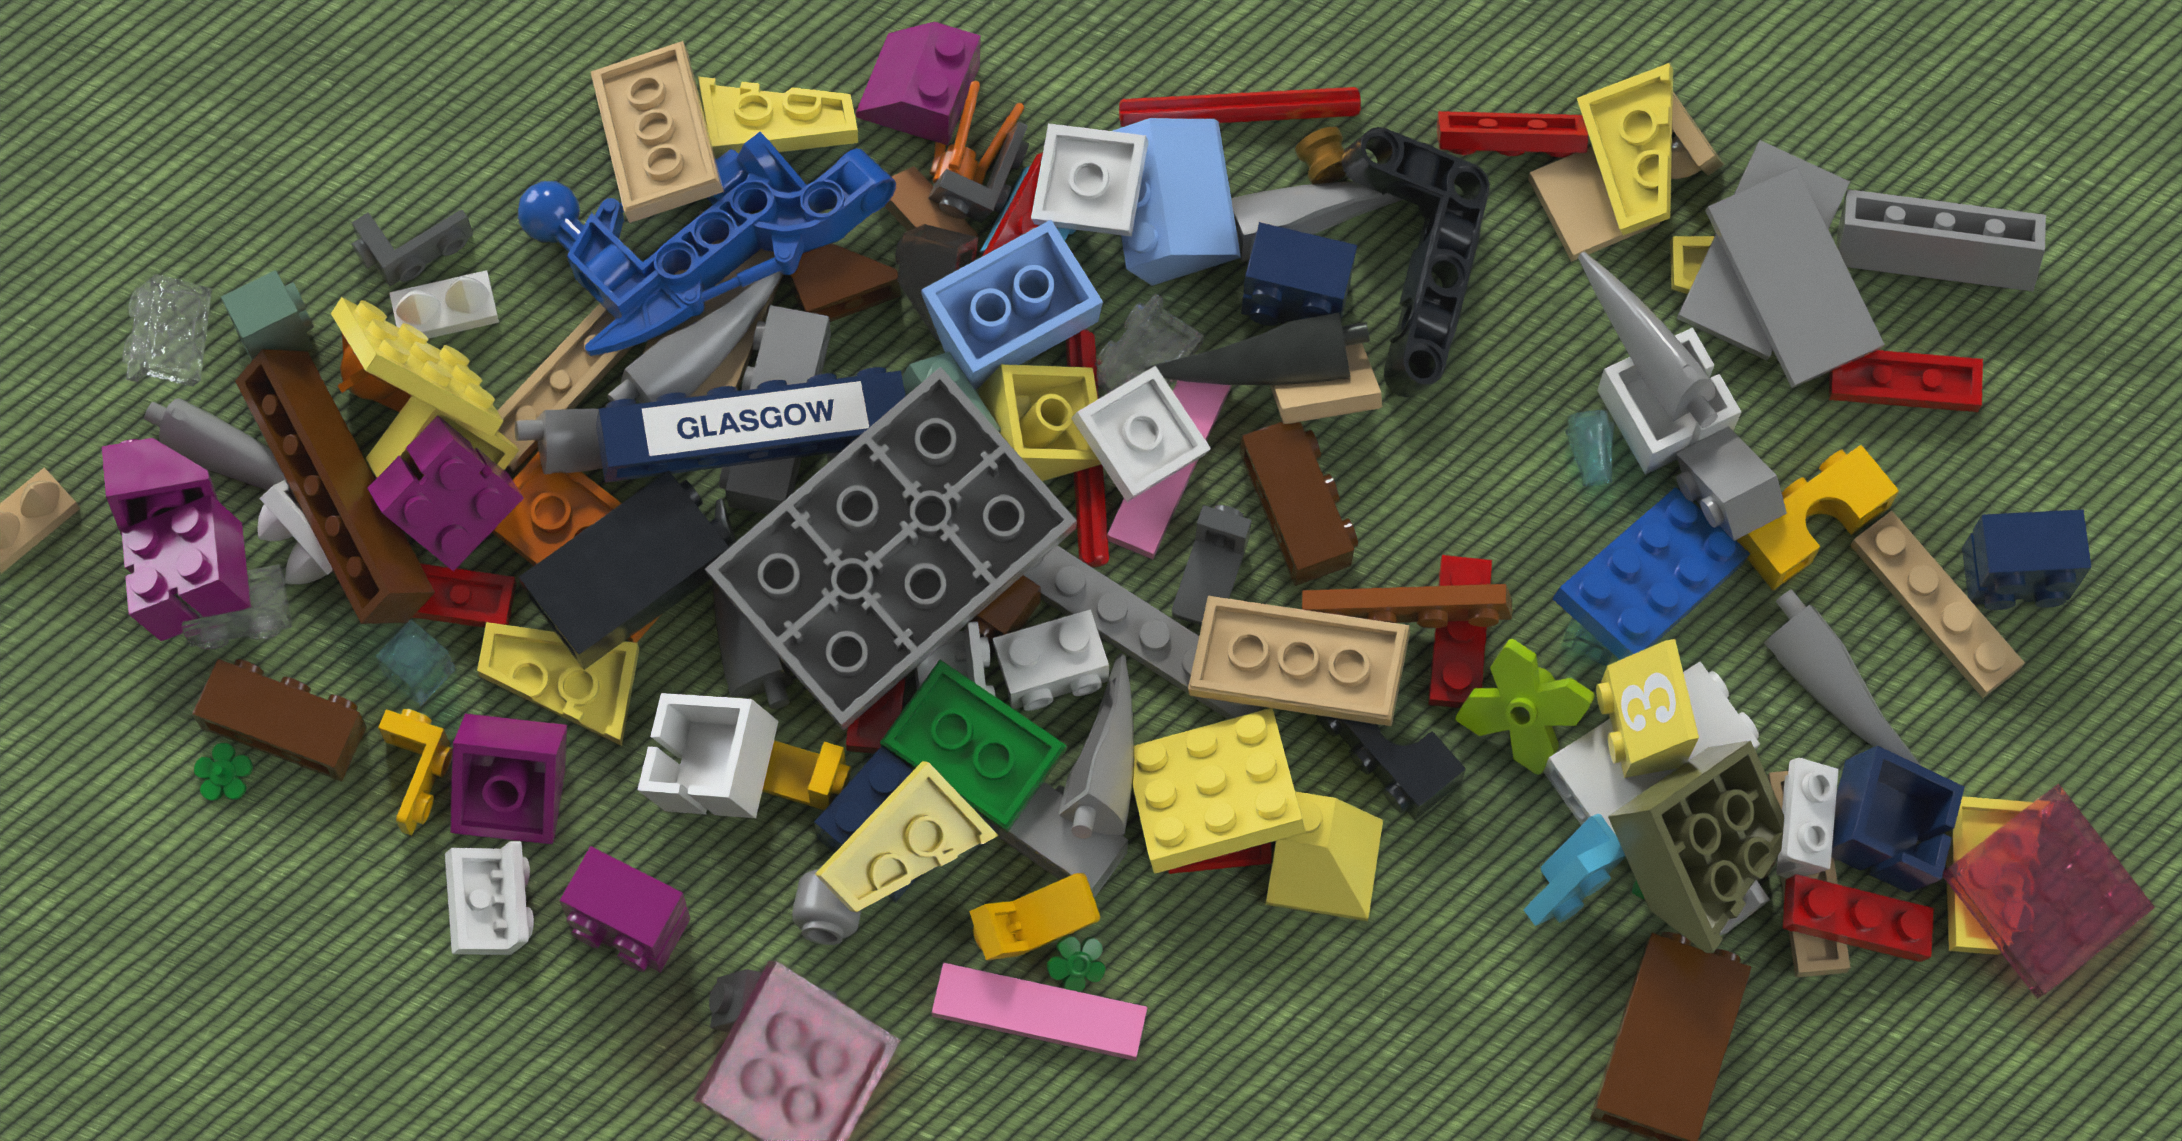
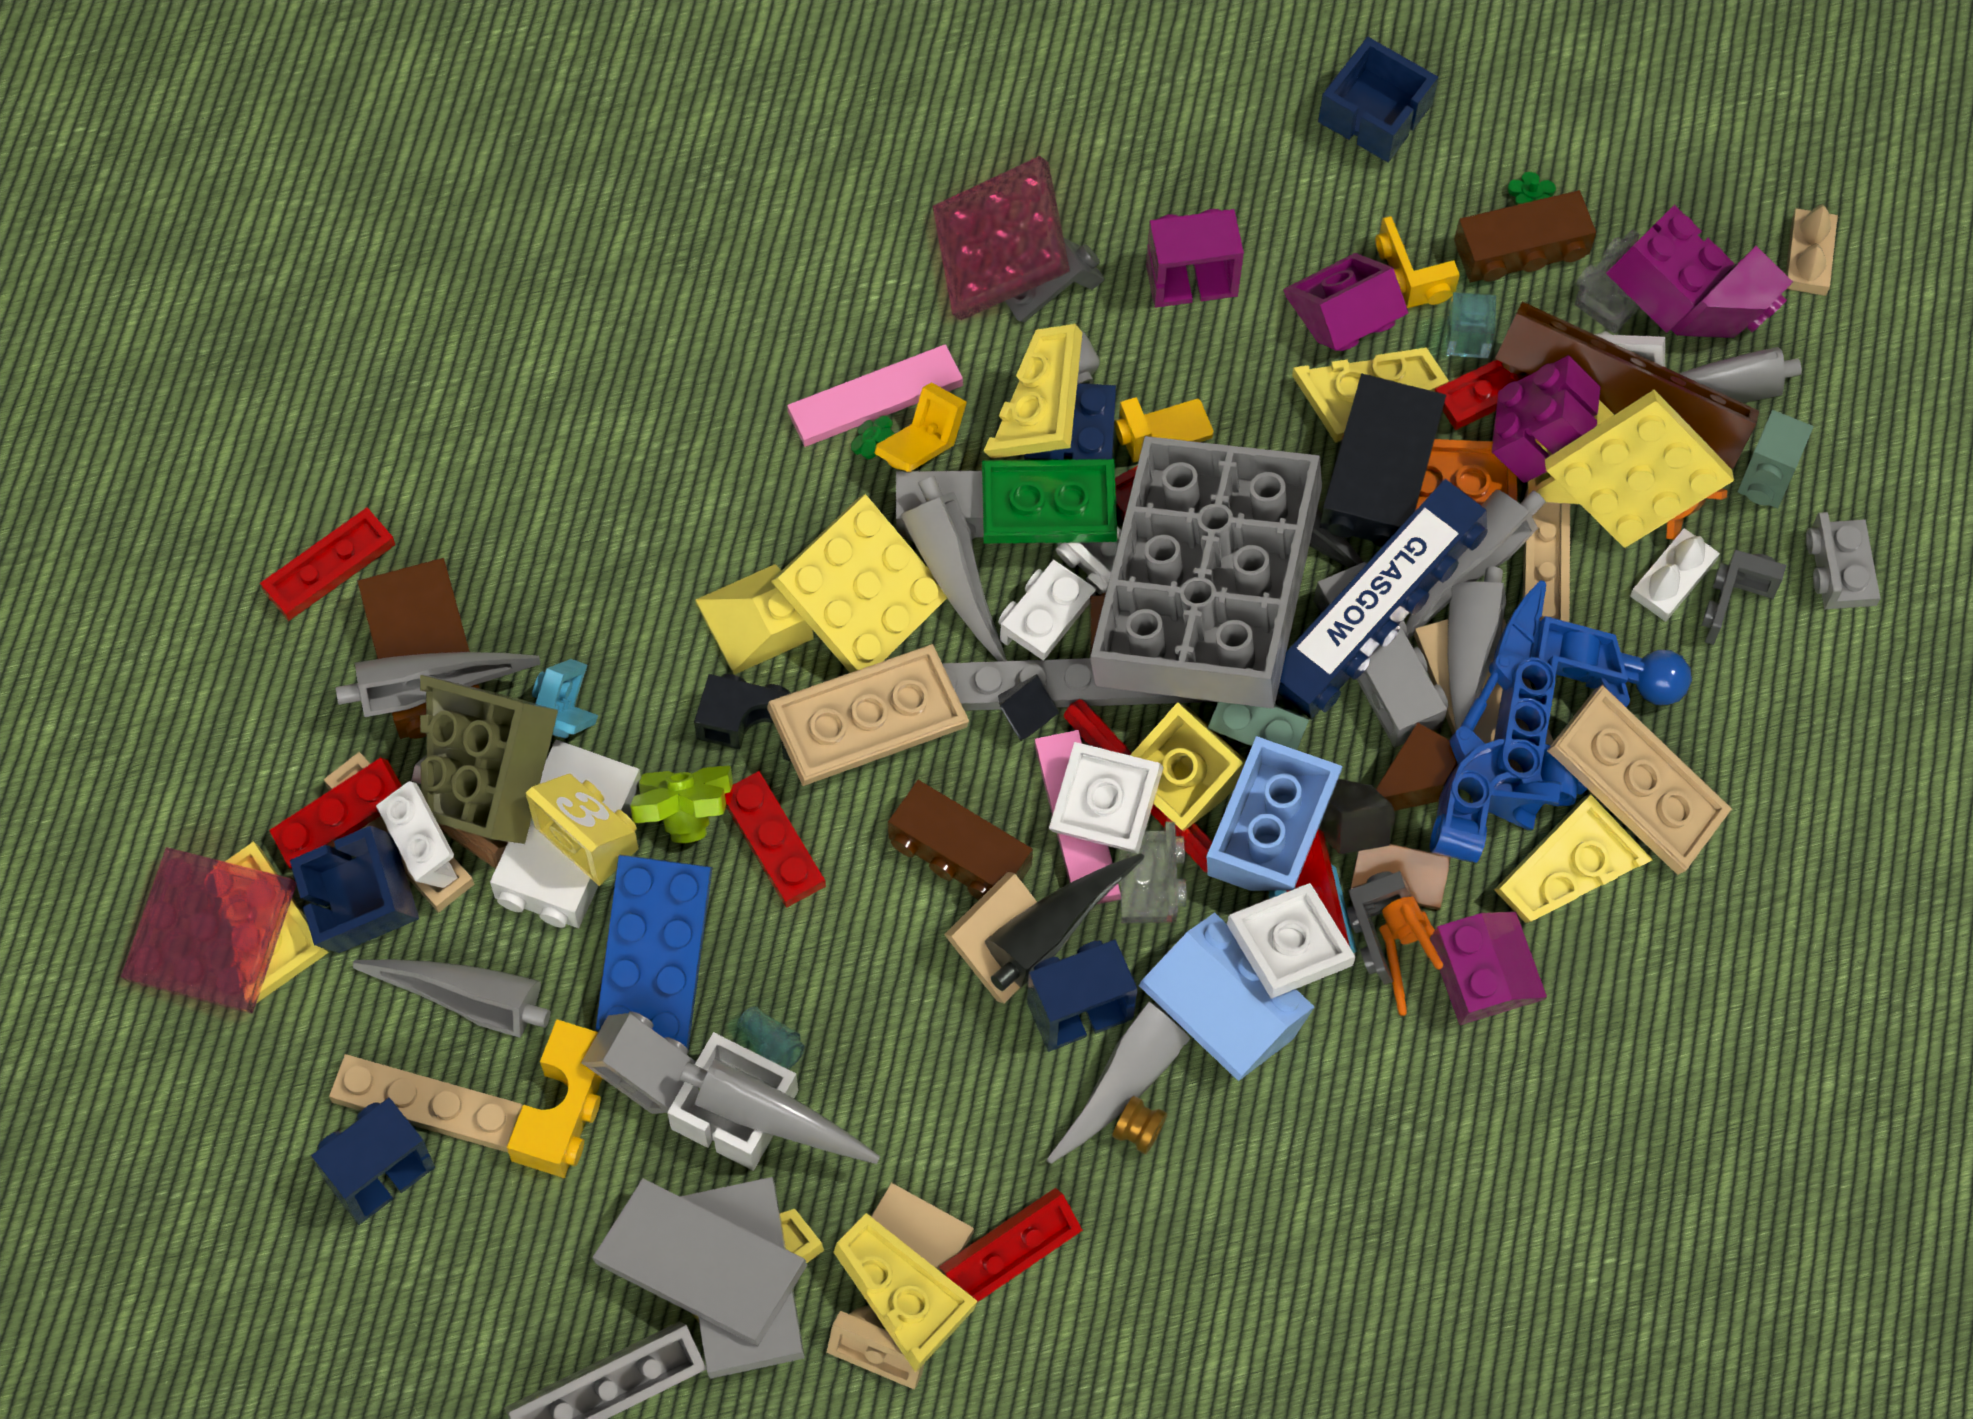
camera: 145 degrees right, 5 degrees down
clear bracket [122,274,212,386] -> none
white bracket [445,841,534,955] -> none
white piece [638,693,779,818] -> none
red axle [1119,87,1361,127] -> none
dark grey bracket [1171,505,1252,626] -> none
dark orange plate [1302,584,1512,628] -> none
black beam [1341,127,1490,397] -> none
red plate [1829,350,1983,412] -> none
none -> light grey piece [335,652,540,717]
none -> black slope [998,674,1059,741]
none -> dark blue piece [1318,36,1438,163]
none -> light grey bracket [1806,512,1880,609]

